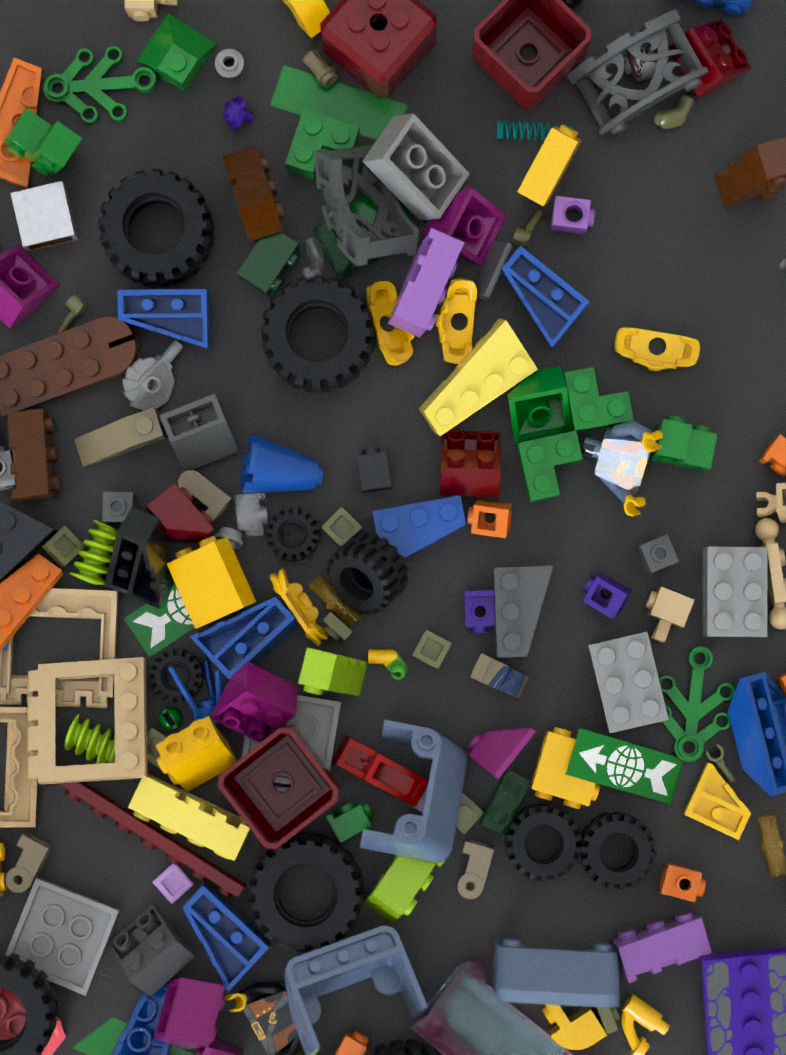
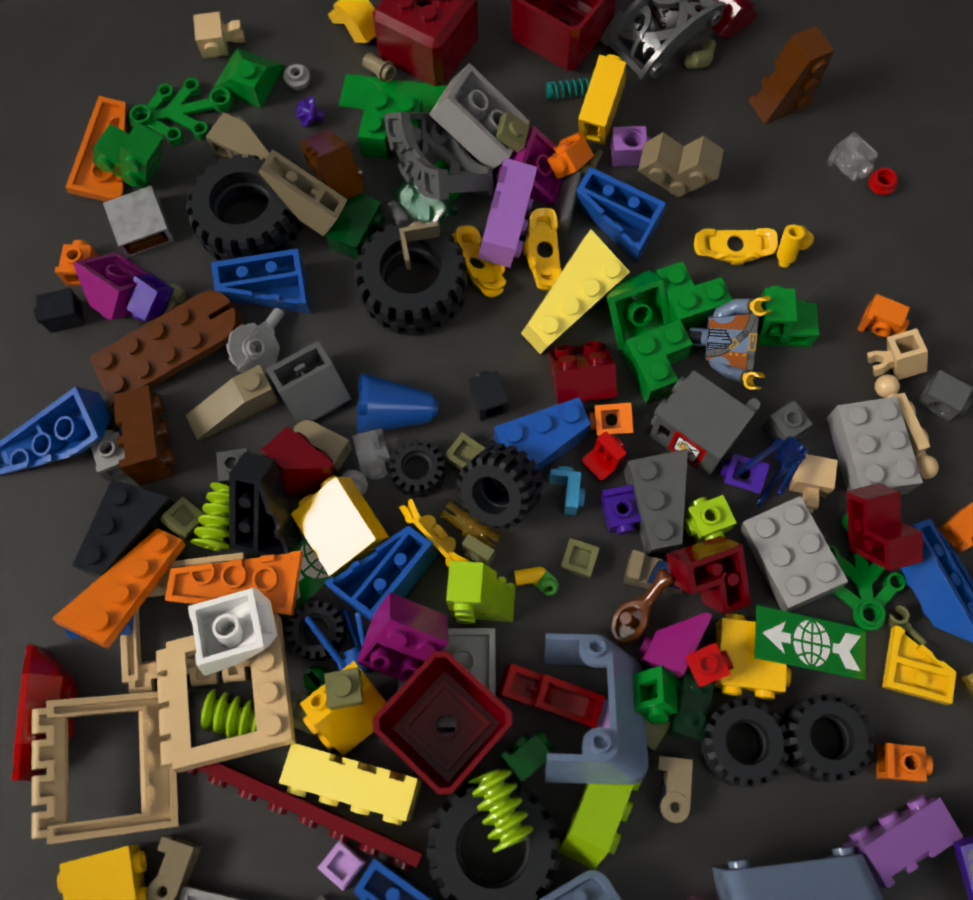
camera: 10 degrees left, 15 degrees down
none -> dark purple brick [127,274,174,322]
none -> orange wing [165,550,303,616]
none -> white slope [188,588,278,676]
none -> dark tan slope [206,112,270,160]
none -> dark tan slope [258,149,348,236]
none -> olive plate [324,667,364,711]
none -> dark tan bracket [399,221,440,270]
none -> lime piece [468,769,533,852]
none -> olive plate [496,111,529,153]
none -> orange brick [547,131,594,179]
none -> dark azure bracket [549,466,585,516]
none -> red bracket [582,431,627,482]
none -> reddish brown piece [611,569,674,644]
none -> green brick [633,665,679,724]
none -> dark tan brick [638,132,724,198]
none -> dark grey container [649,370,760,478]
none -> dark red brick [666,536,751,615]
none -> lime brick [683,495,736,544]
none -> red bracket [686,643,734,688]
none -> clear blue plant [736,436,808,506]
none -> yellow plant [777,224,814,268]
none -> dark red brick [847,483,924,571]

